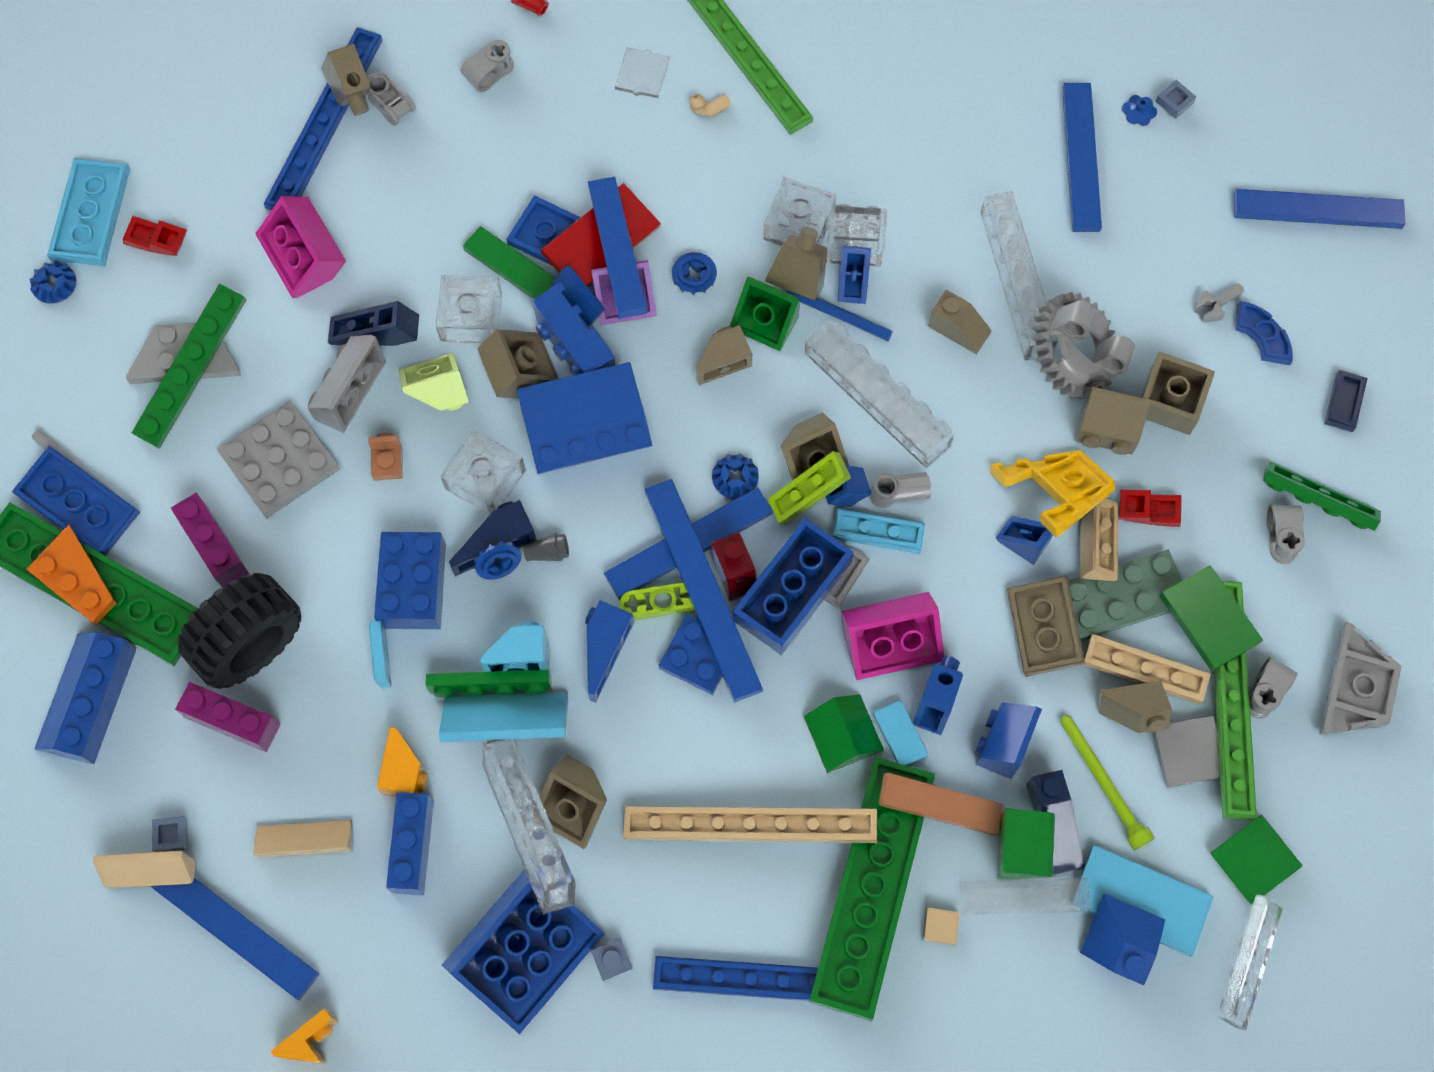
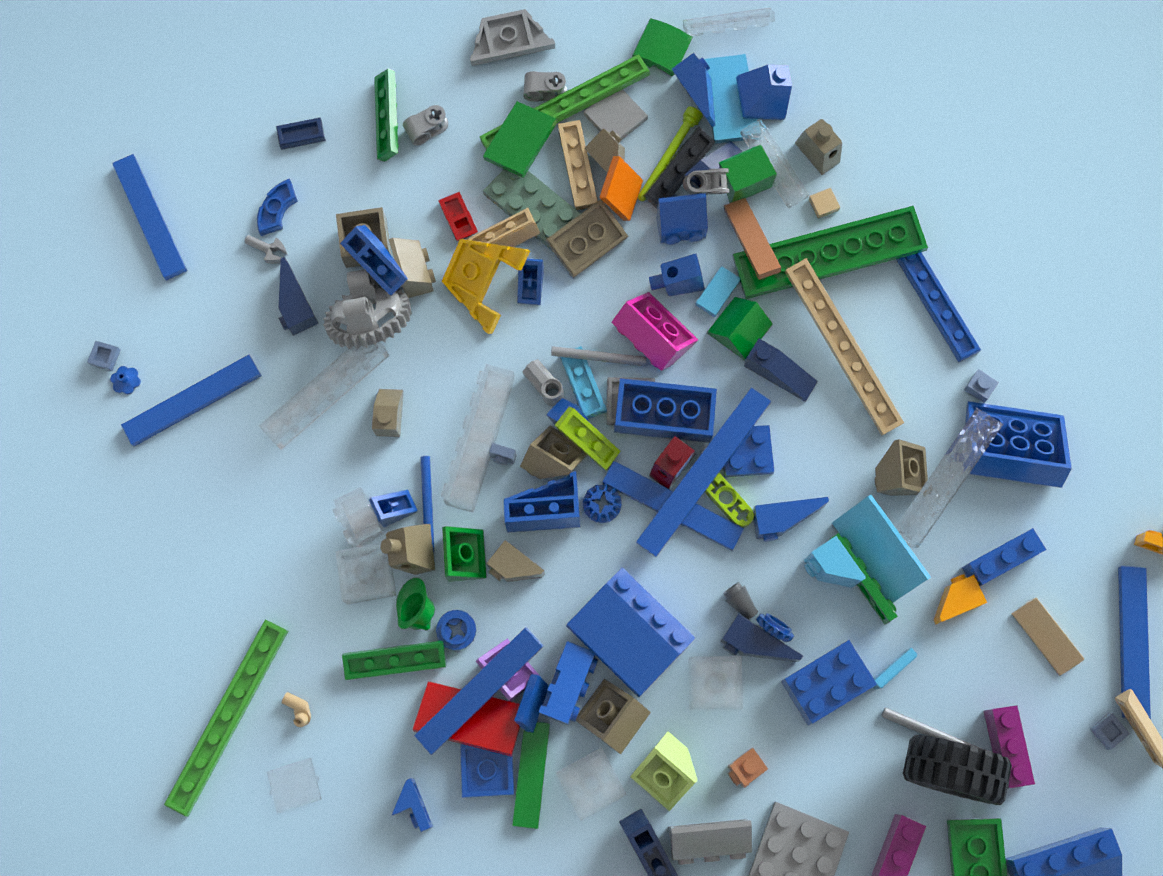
camera: 120 degrees left, 5 degrees up
none -> dark blue slope [278,257,319,336]
none -> blue slope [340,225,408,296]
none -> green plate [342,640,446,680]
none -> blue slope [392,778,433,832]
none -> green piece [396,578,435,631]
none -> sand blue plate [489,443,517,465]
none -> blue wedge [504,471,580,533]
none -> light grey bar [551,346,646,366]
none -> orange tile [599,156,643,221]
none -> black tile [643,127,715,208]
none -> blue slope [672,53,716,127]
none -> light grey piece [683,168,729,194]
none -> dark blue slope [744,338,818,402]
none -> dark tan torso [795,119,843,175]
none -> light grey bar [882,707,982,749]

